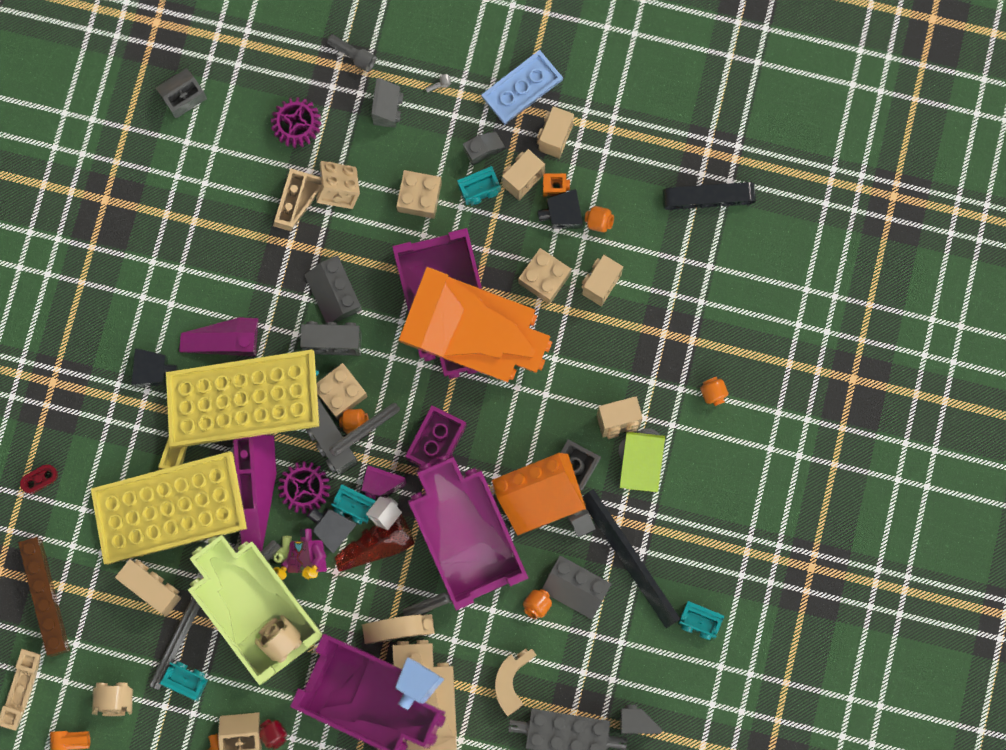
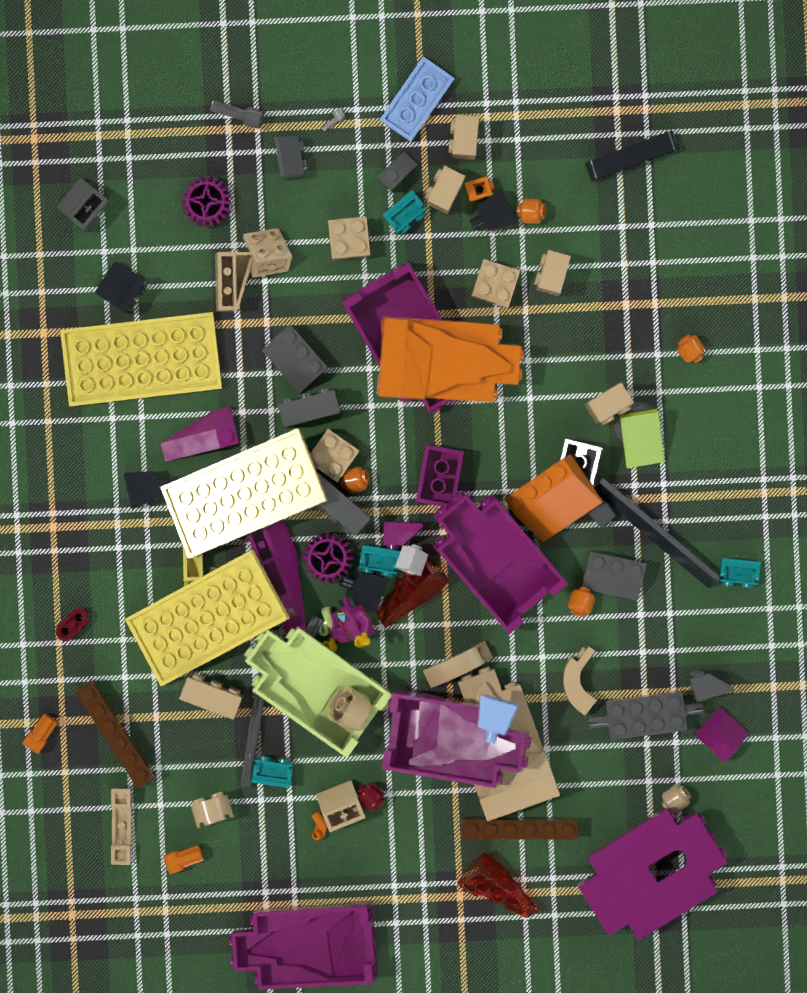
camera: 20 degrees left, 10 degrees up
dark grey axle [329,403,400,456] -> none
dark grey axle [403,592,451,616] -> none
none -> light yellow plate [60,312,222,407]
none -> black bracket [96,262,148,314]

